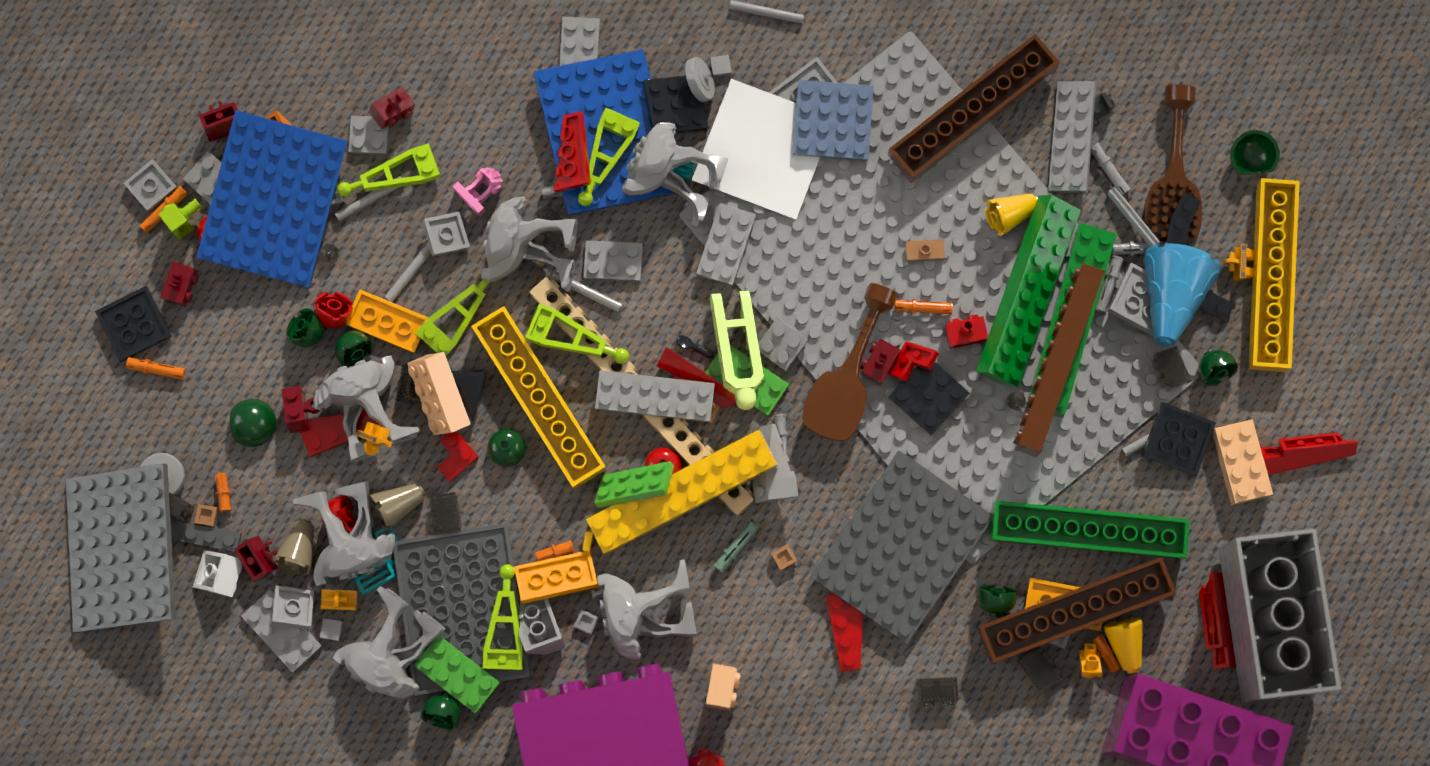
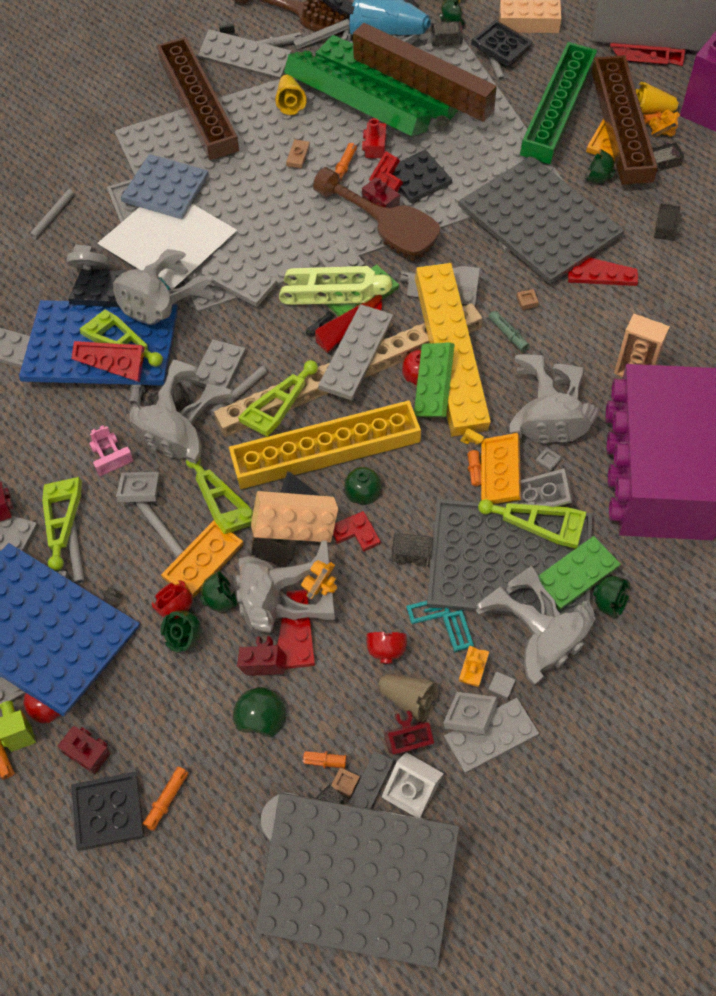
camera: 75 degrees left, 20 degrees down
light grey animal [292,481,395,586] -> none
dark tan cone [369,484,425,530] -> none

